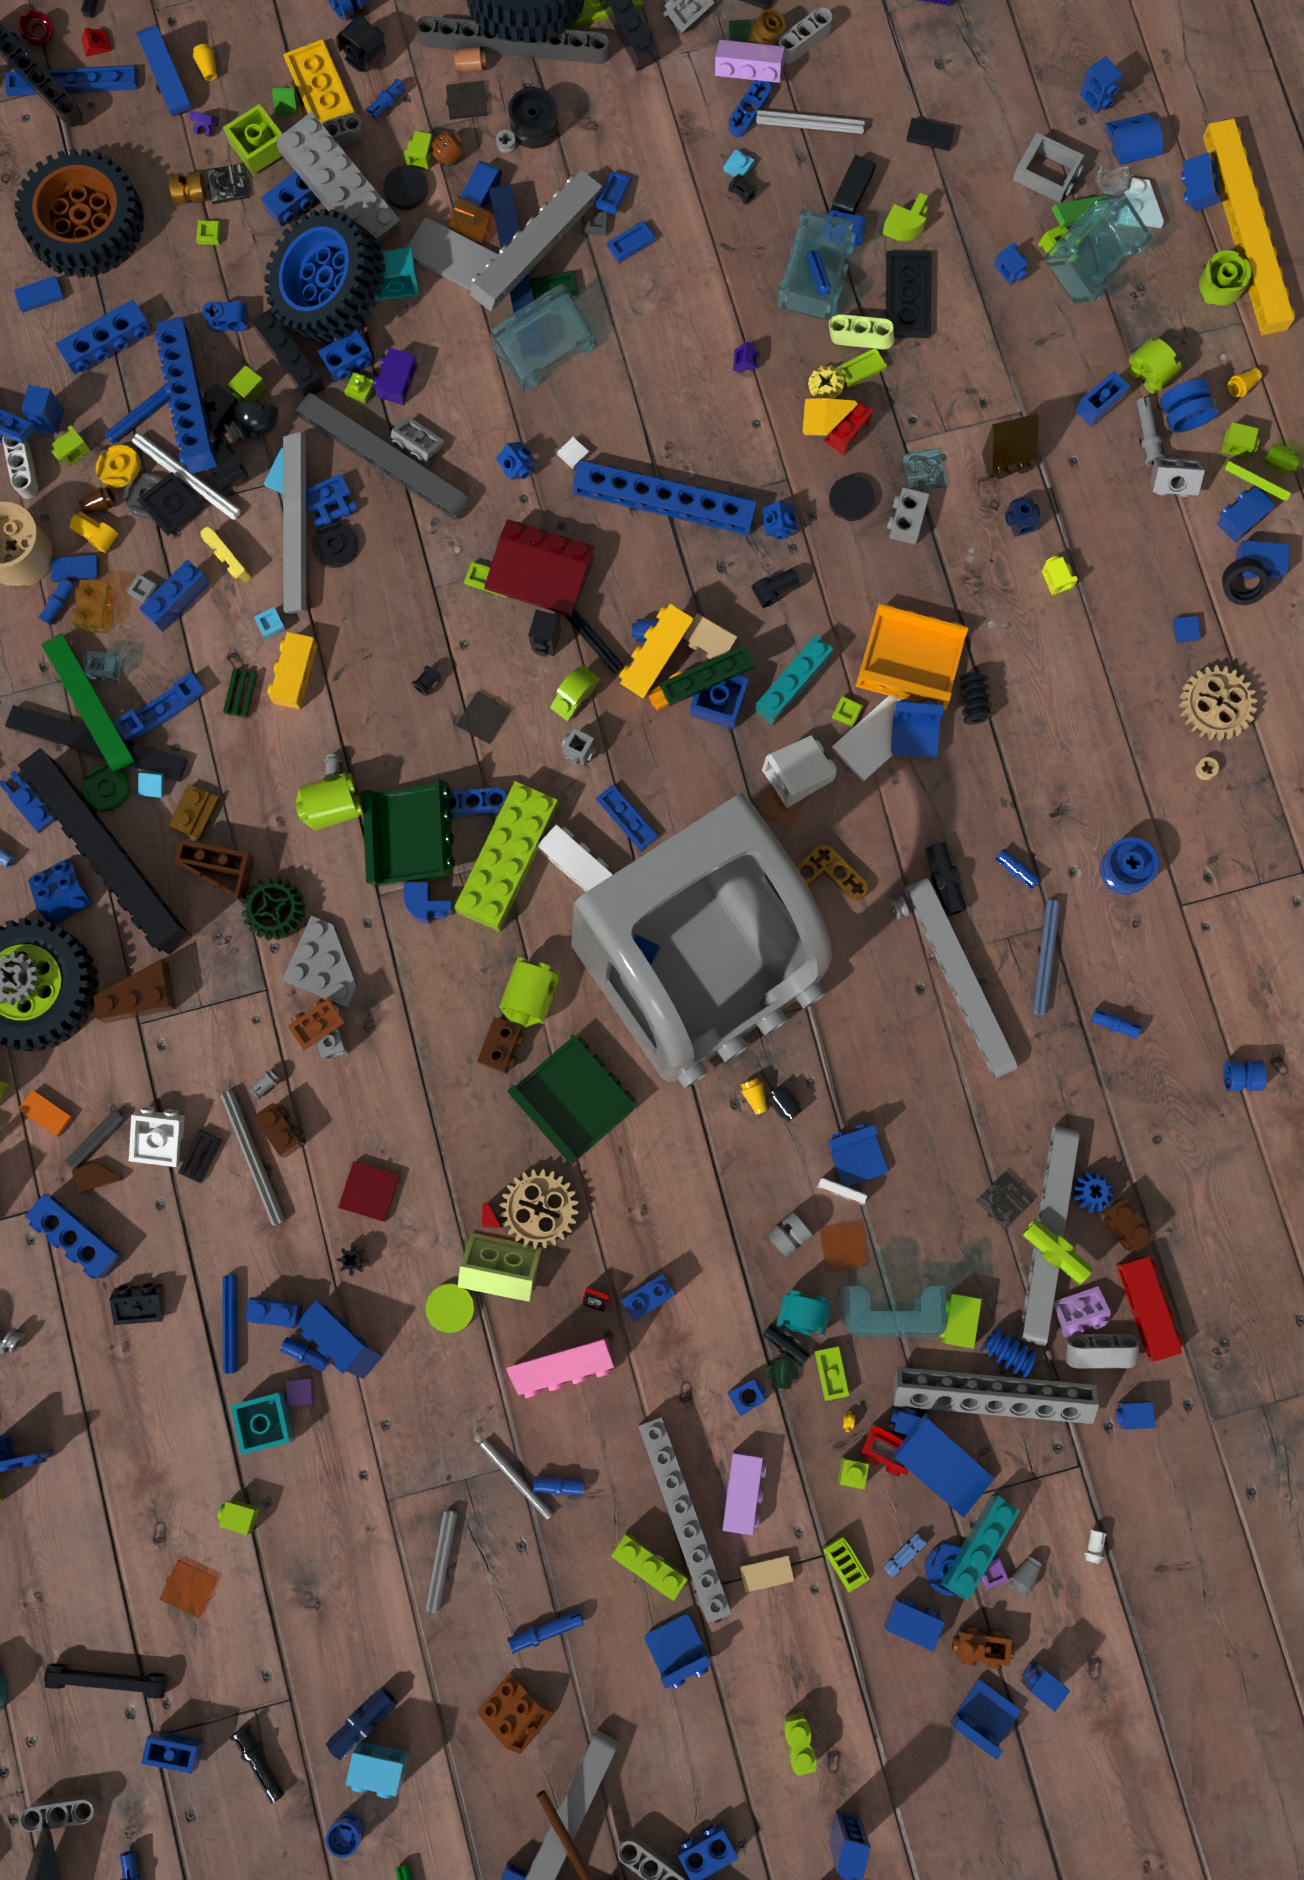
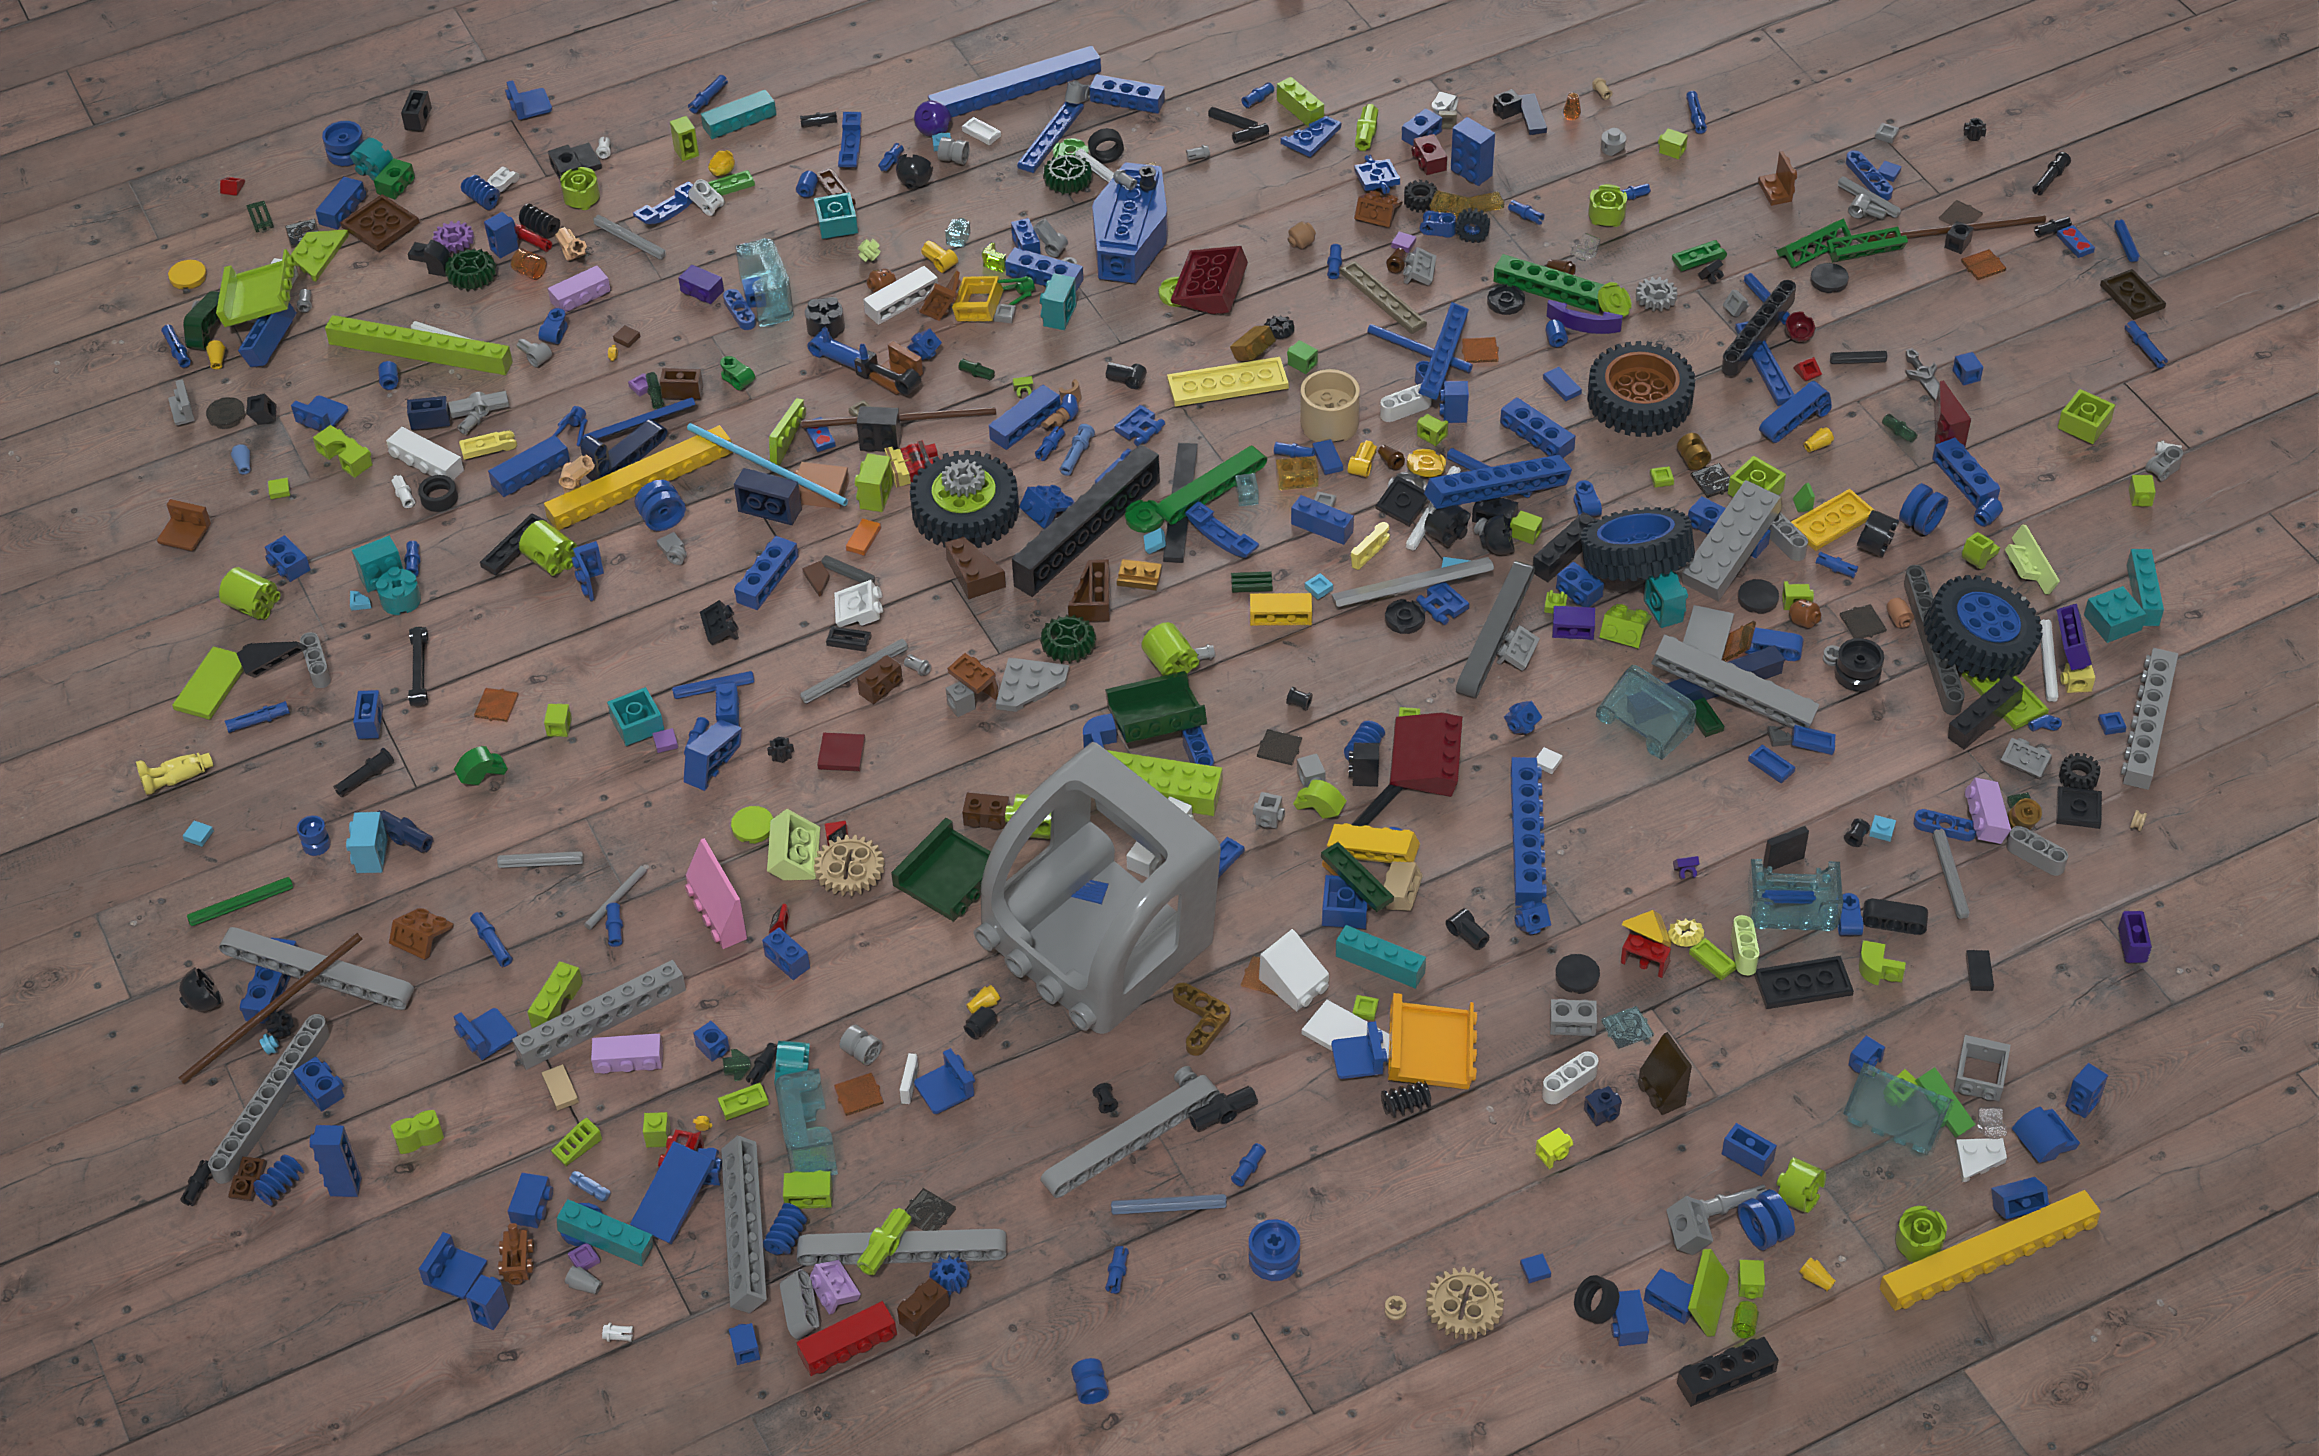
camera: 75 degrees right, 30 degrees down
dark purple tile [189,111,219,137] -> none
none -> green brick [454,746,508,785]
none -> black bush [1092,1083,1118,1114]
none -> light grey brick [1297,754,1326,788]
none -> blue piece [1344,721,1385,761]
none -> white beam [1542,1051,1598,1104]
none -> lime bracket [1599,604,1652,648]
none -> black tile [1763,826,1809,873]

